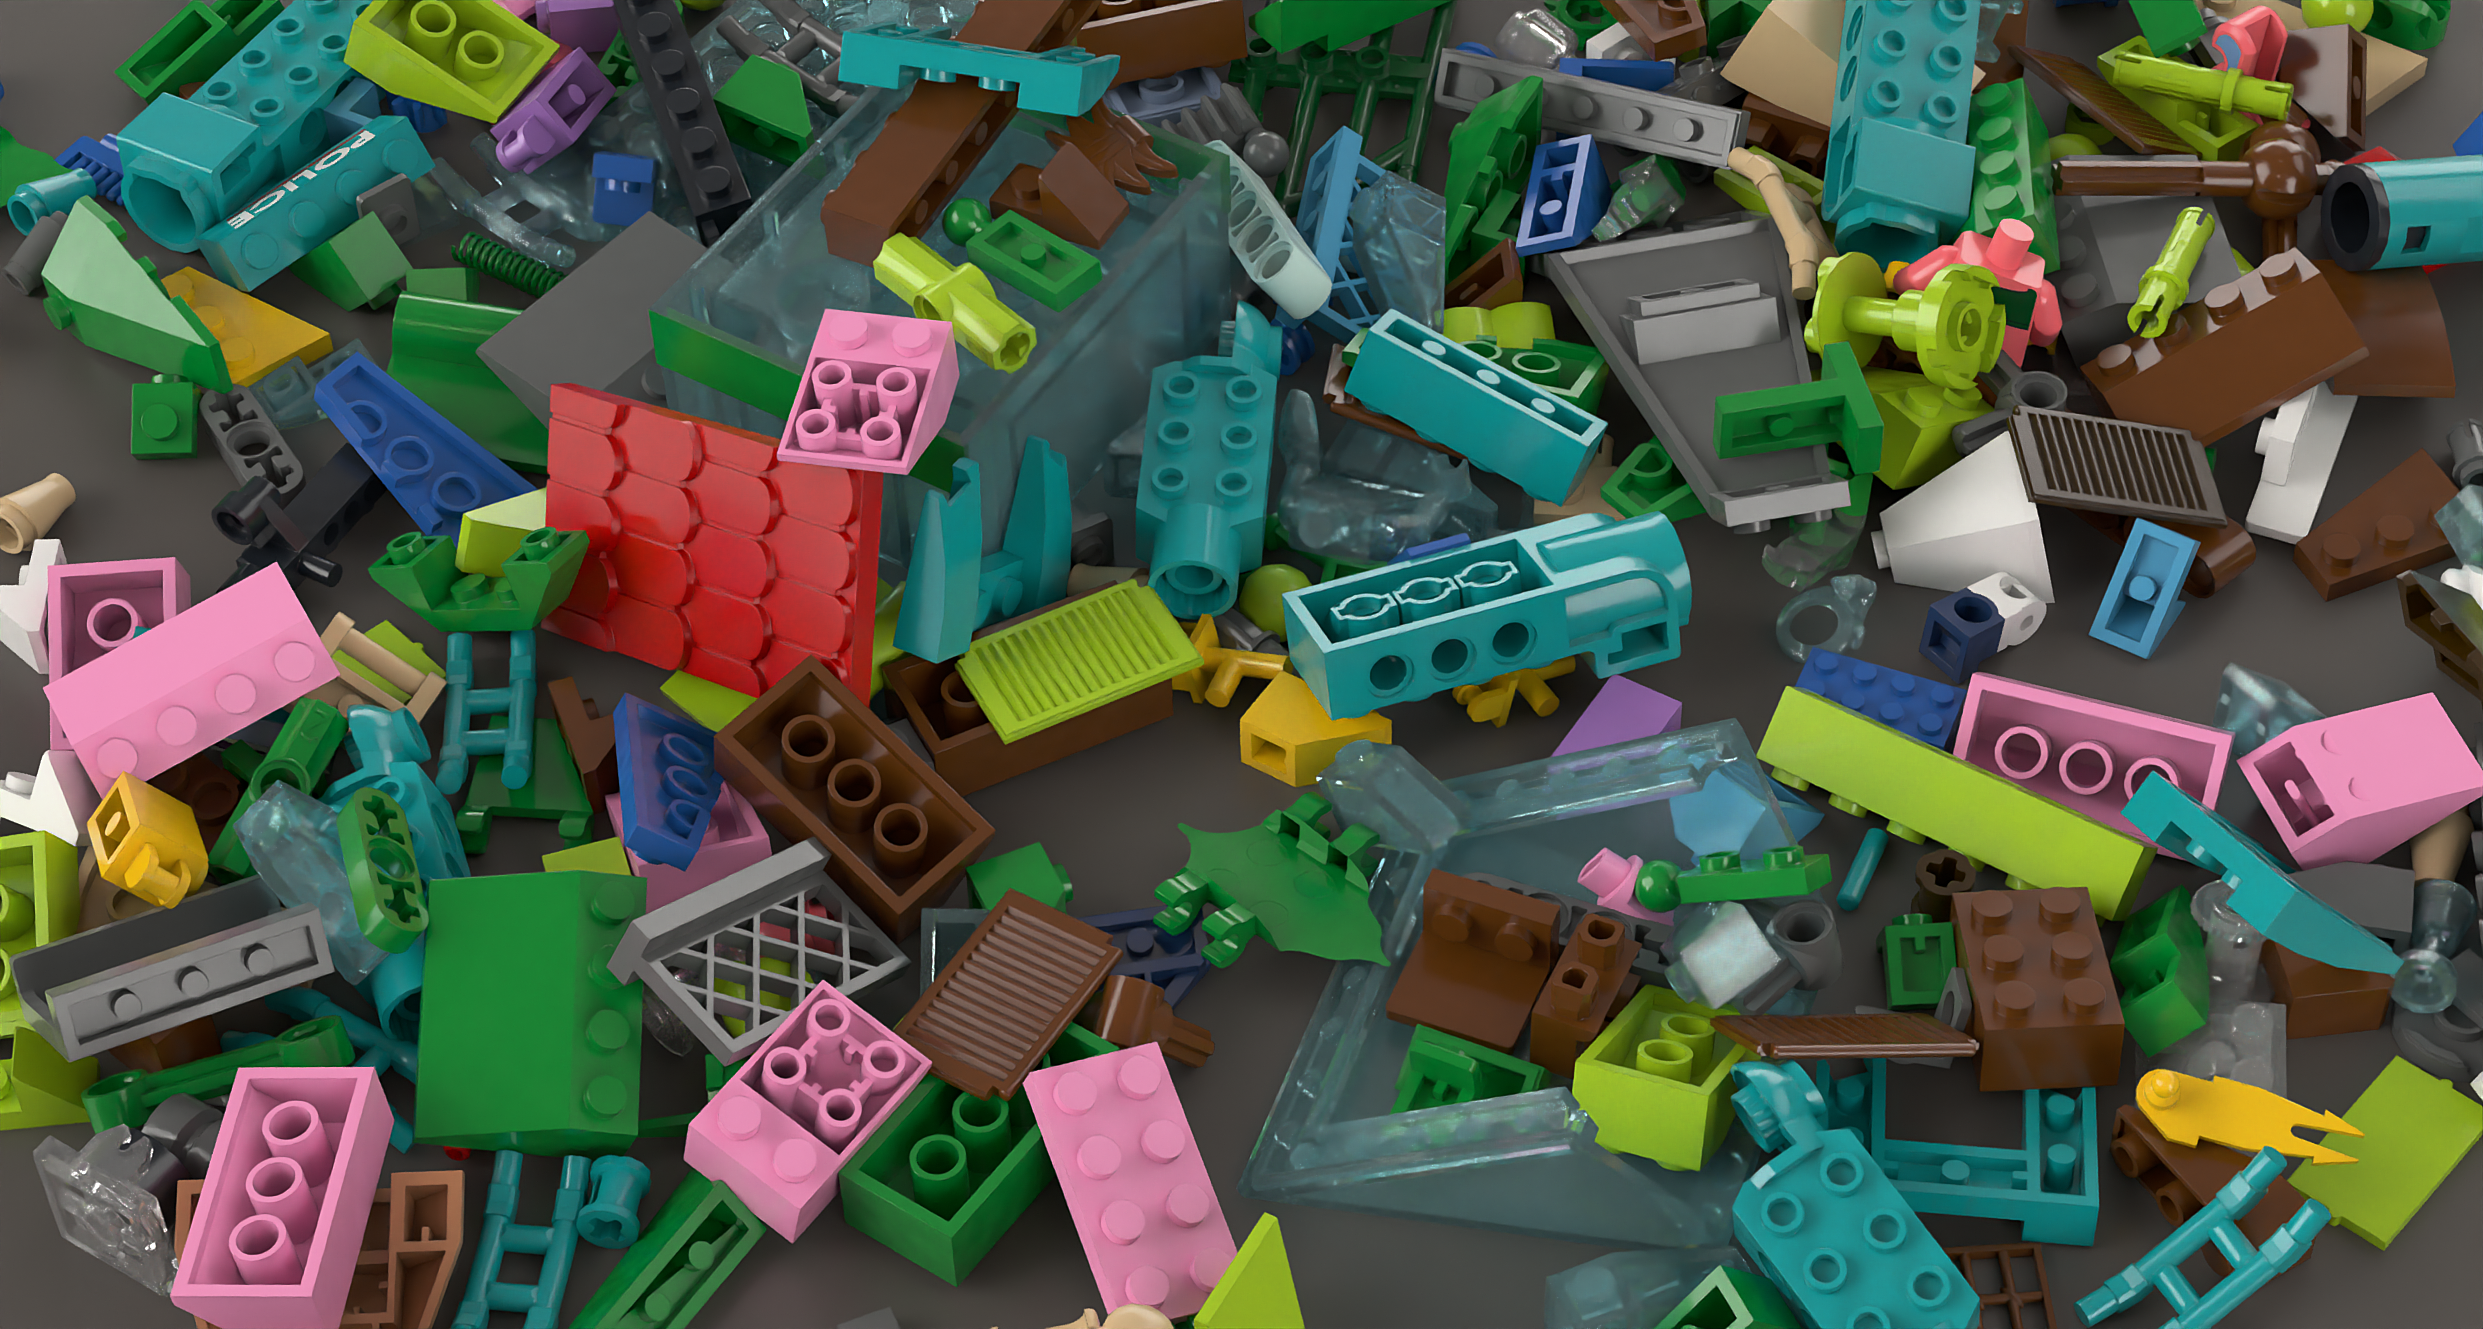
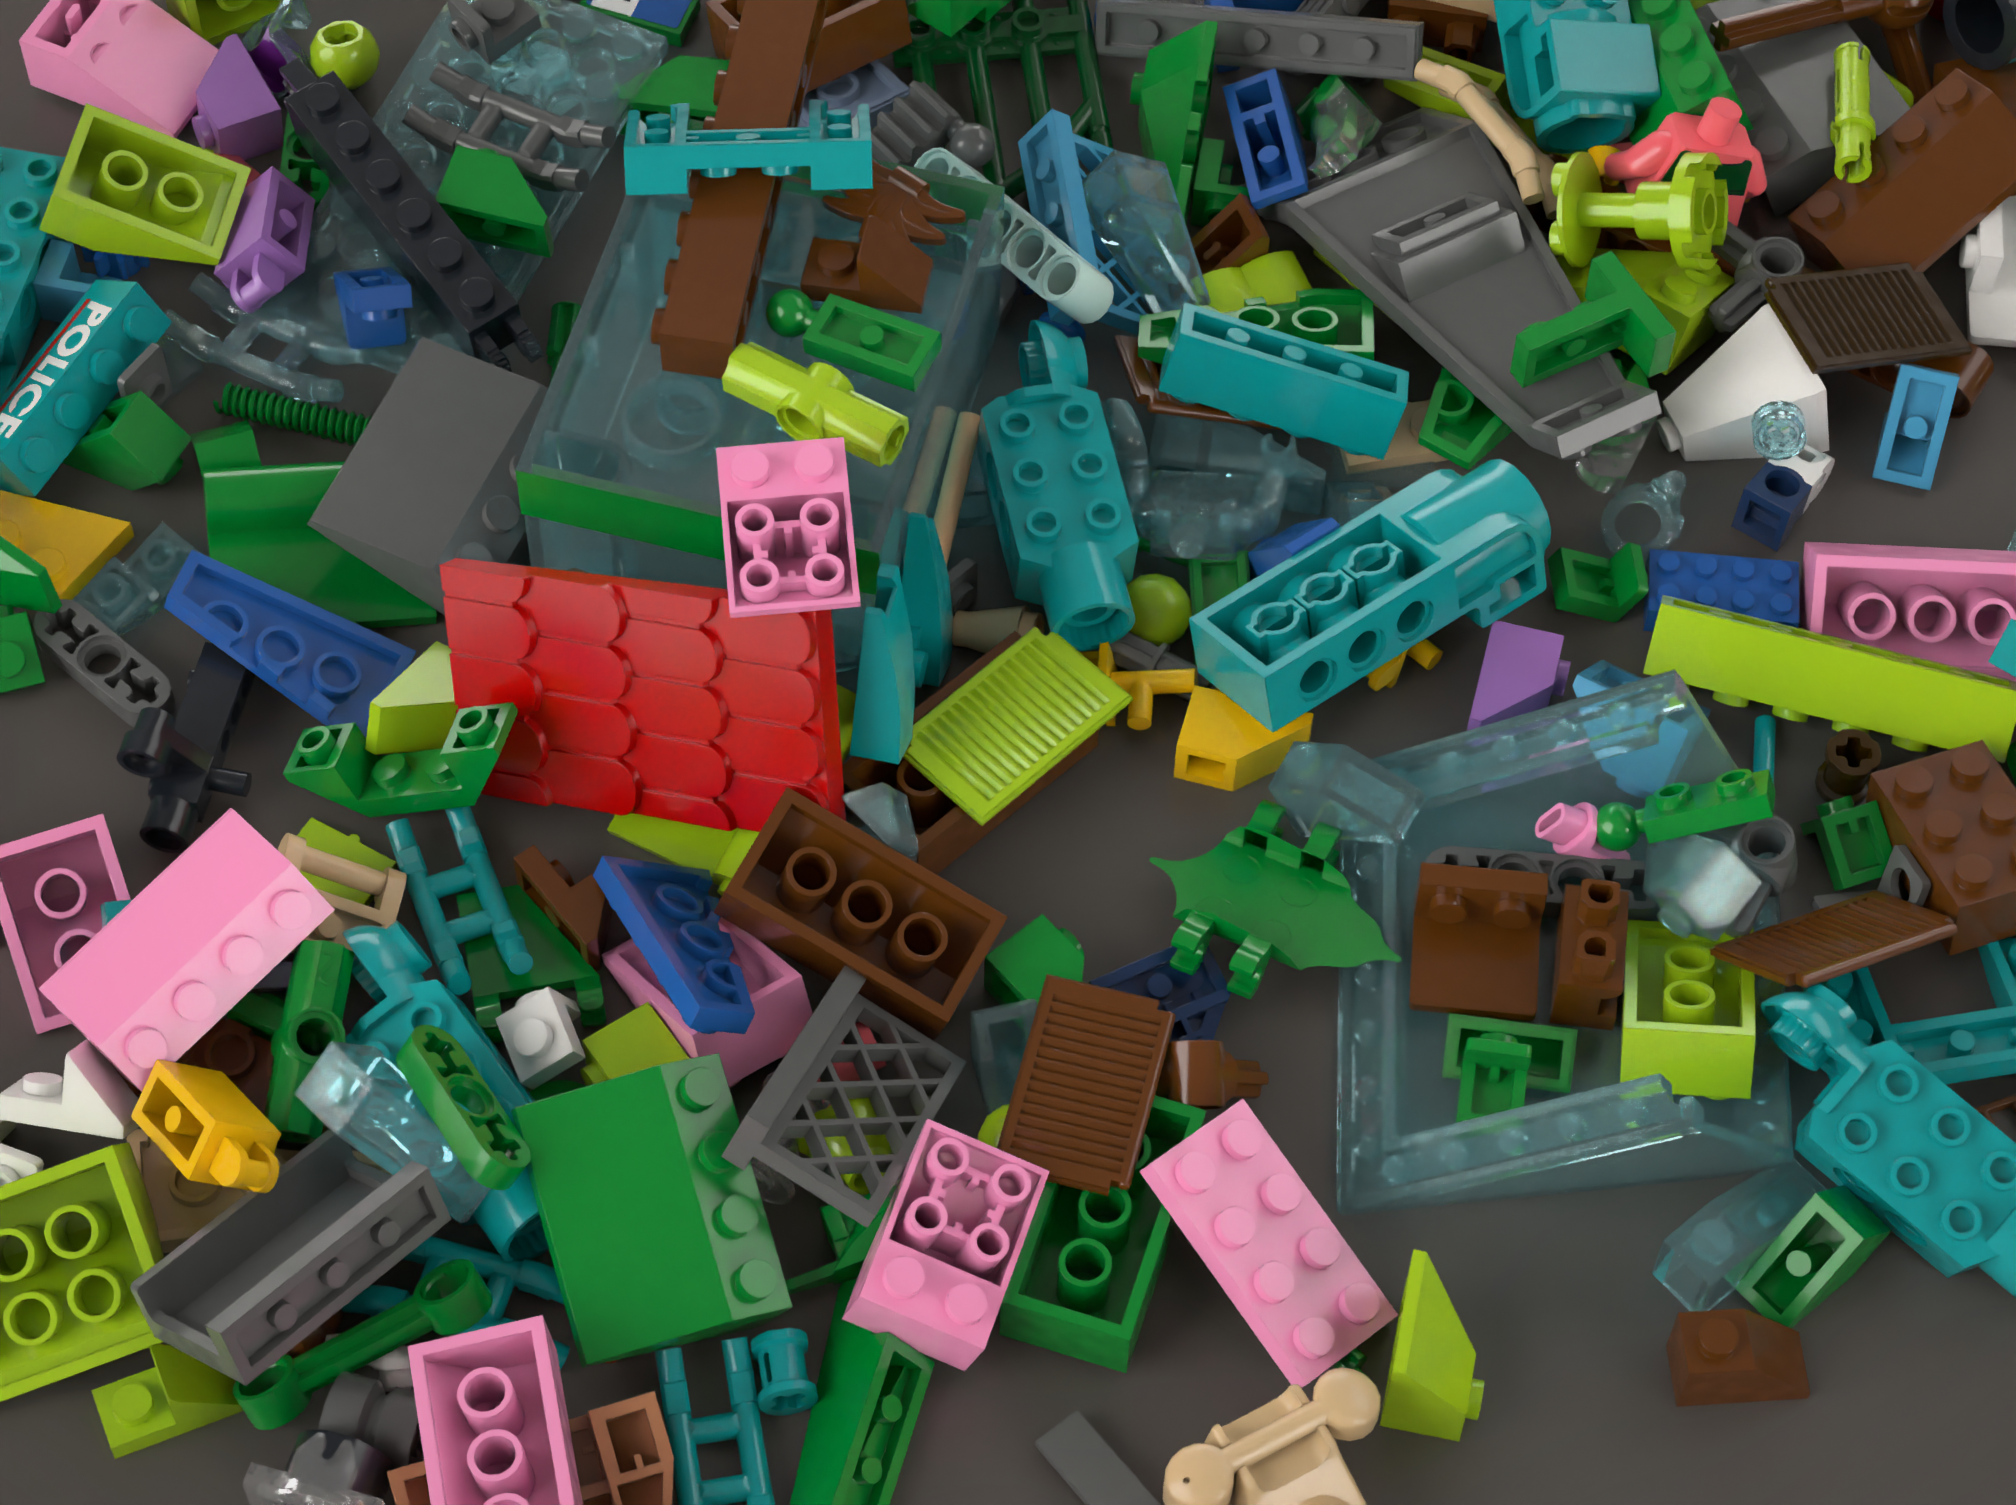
camera: 20 degrees left, 10 degrees up
none -> white bracket [495,987,586,1089]
none -> clear light blue slope [842,782,919,856]
none -> light nougat bar [934,412,980,567]
none -> green bracket [1547,542,1649,623]
none -> clear light blue bush [1751,401,1807,461]

